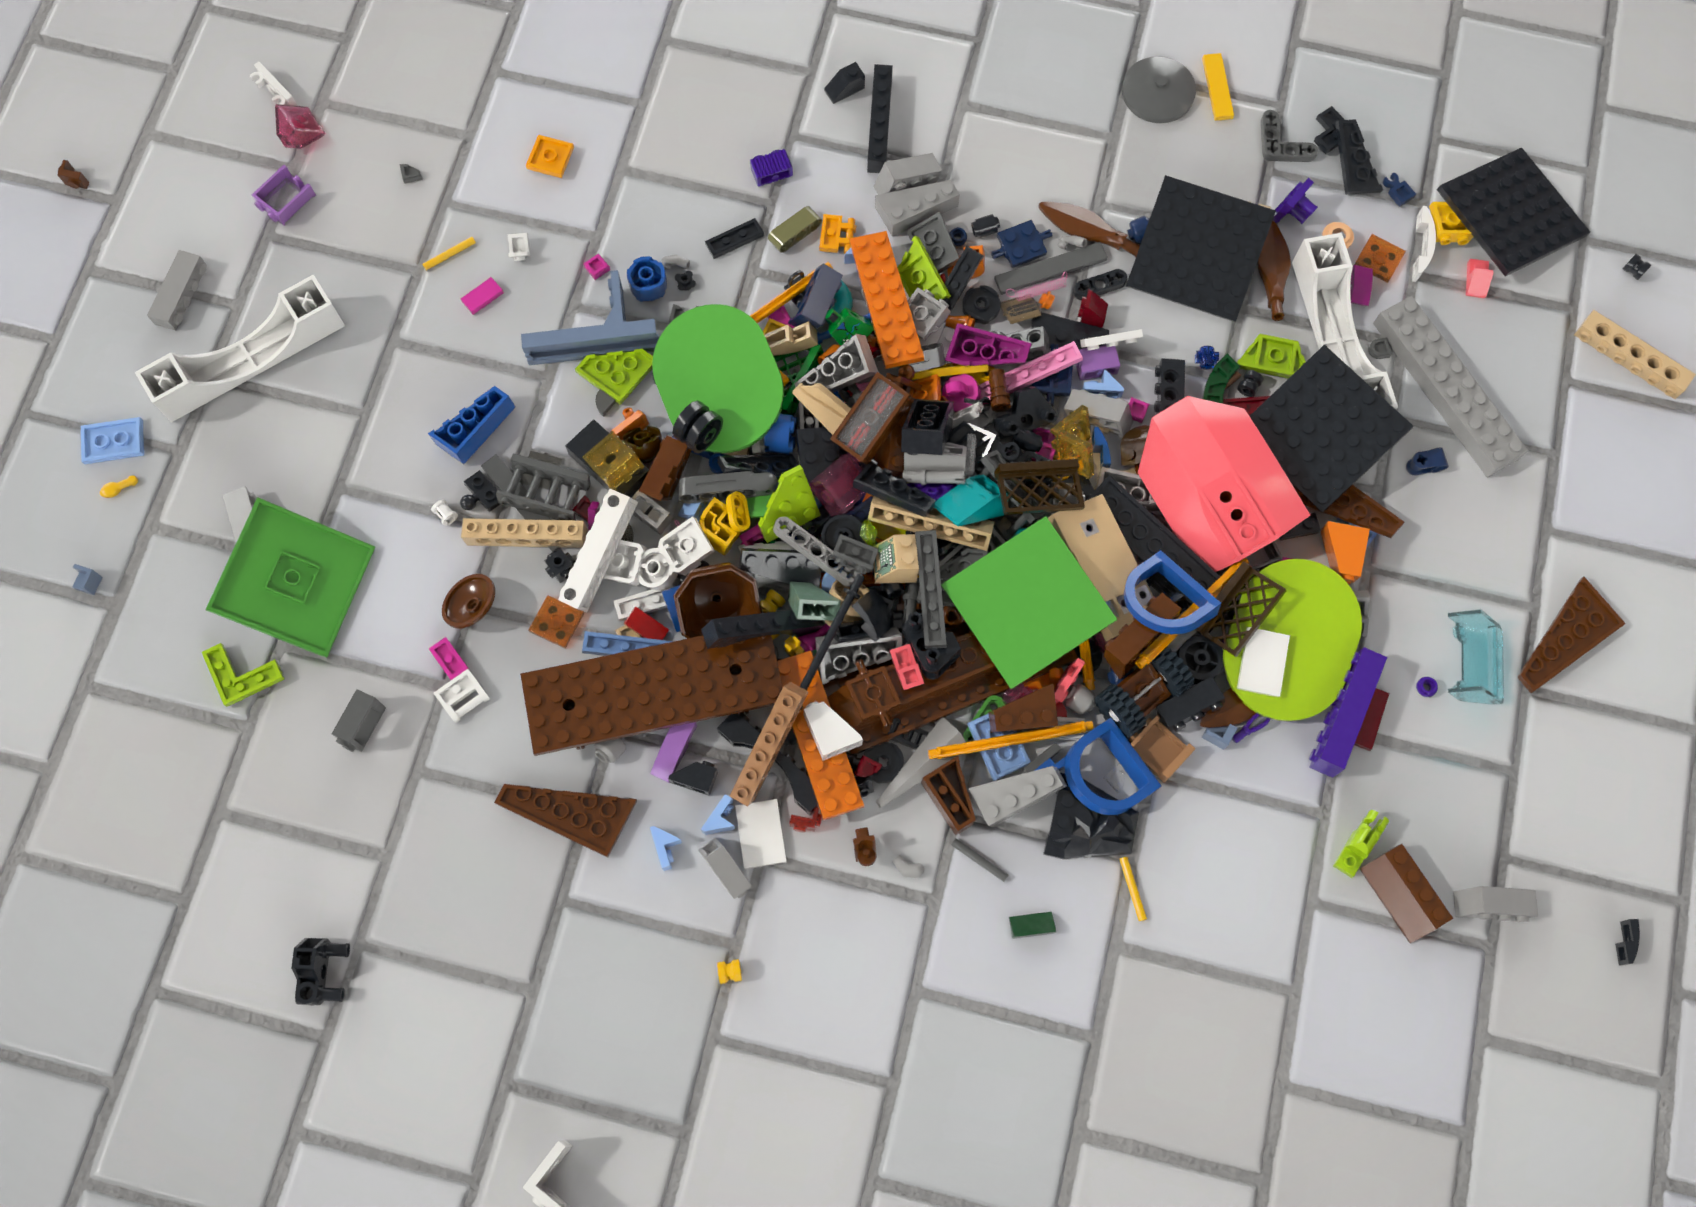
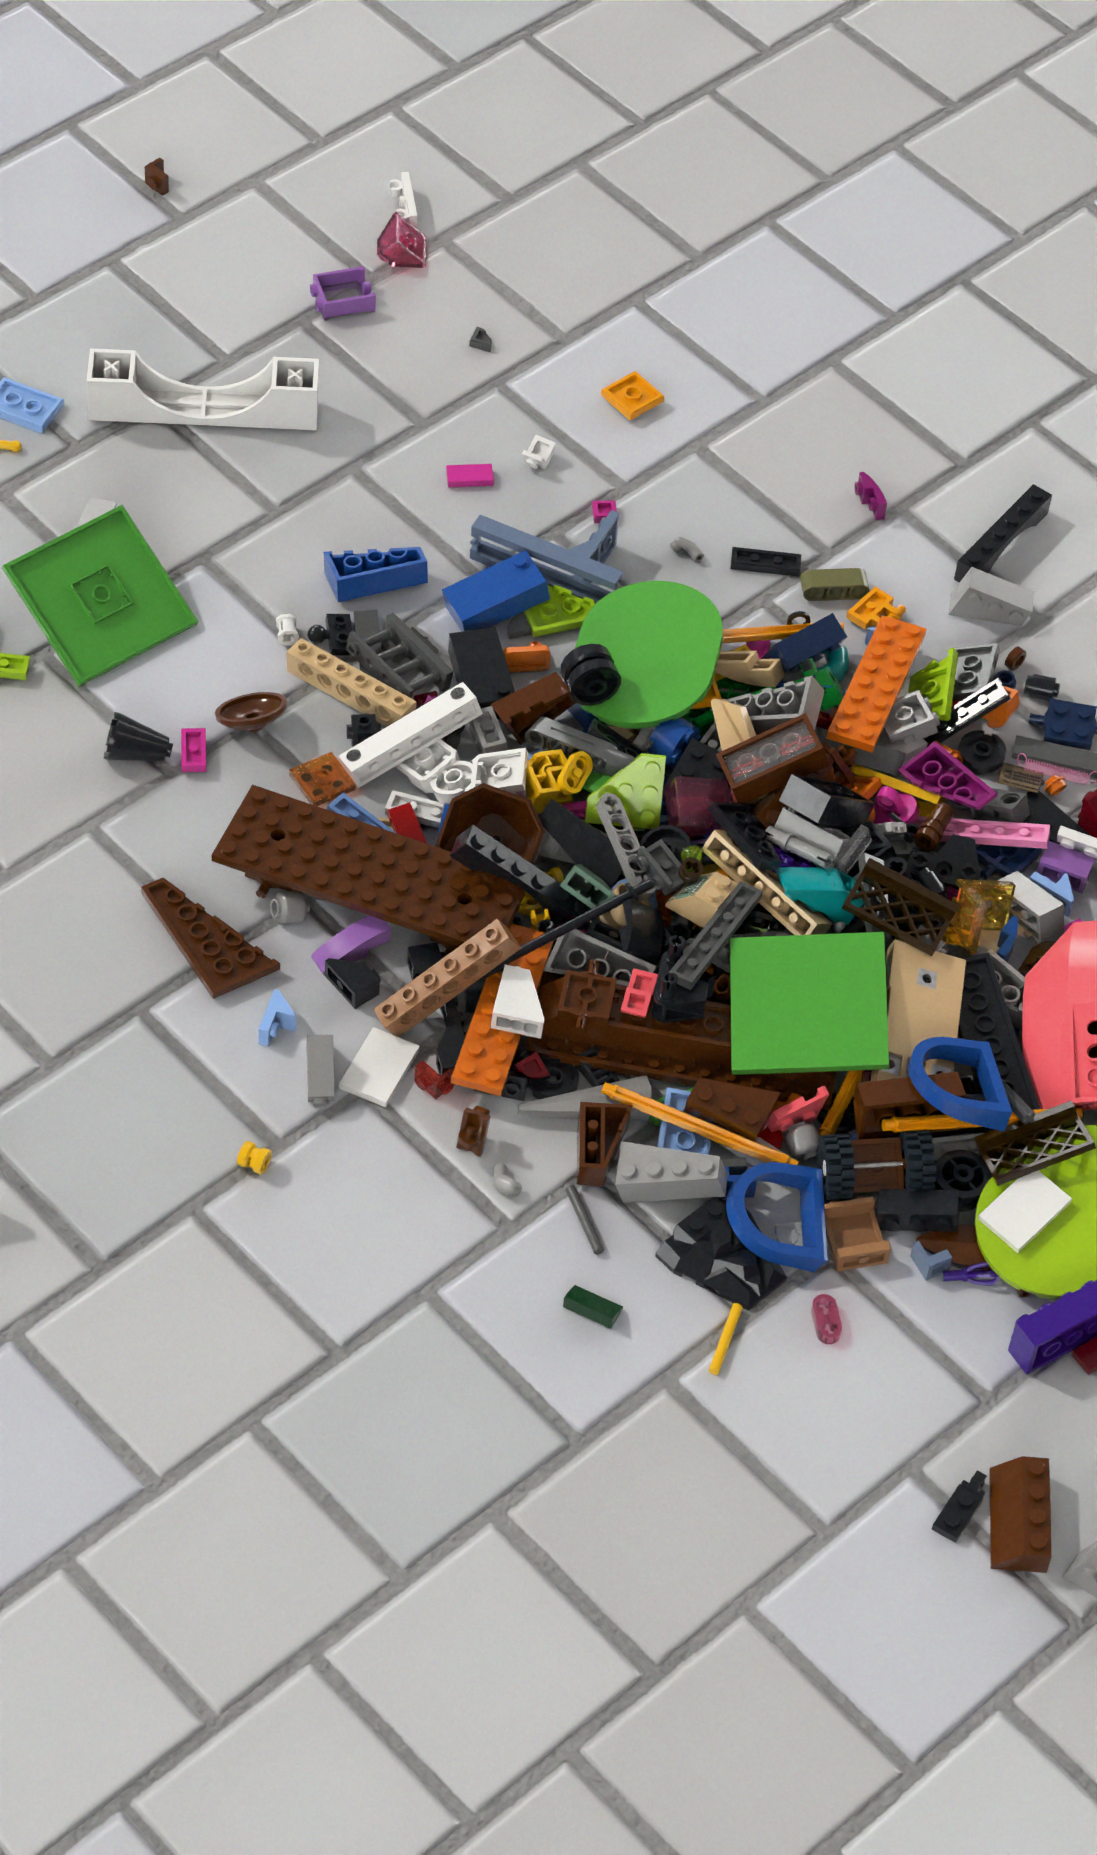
camera: 30 degrees right, 20 degrees down
light grey brick [147,250,207,331] -> none
dark grey window [331,689,386,752] -> none
yellow bar [422,237,476,271] -> none
white plate [434,669,490,723] -> none
clear yellow bracket [582,431,644,491] -> none
dark brown cylinder [622,426,662,463] -> none
blue brick [627,256,667,302] -> none
black plate [674,271,696,291] -> none
light blue slope [701,794,735,835] -> none
dark purple brick [750,149,793,187] -> none
black slope [824,62,865,104] -> none
light grey wedge [875,180,960,237] -> none
lime plate [1333,810,1389,878] -> none
none -> black cone [103,712,173,761]
none -> blue brick [442,550,550,631]
none -> black hand [538,917,564,932]
none -> dark brown bush [678,857,703,883]
none -> clear pink beam [811,1294,842,1344]
none -> magenta slope [854,472,887,520]
none -> black hinge [932,1470,987,1543]
none -> dark grey axle [1001,1079,1036,1124]
none -> reddish brown tile [1005,646,1026,671]

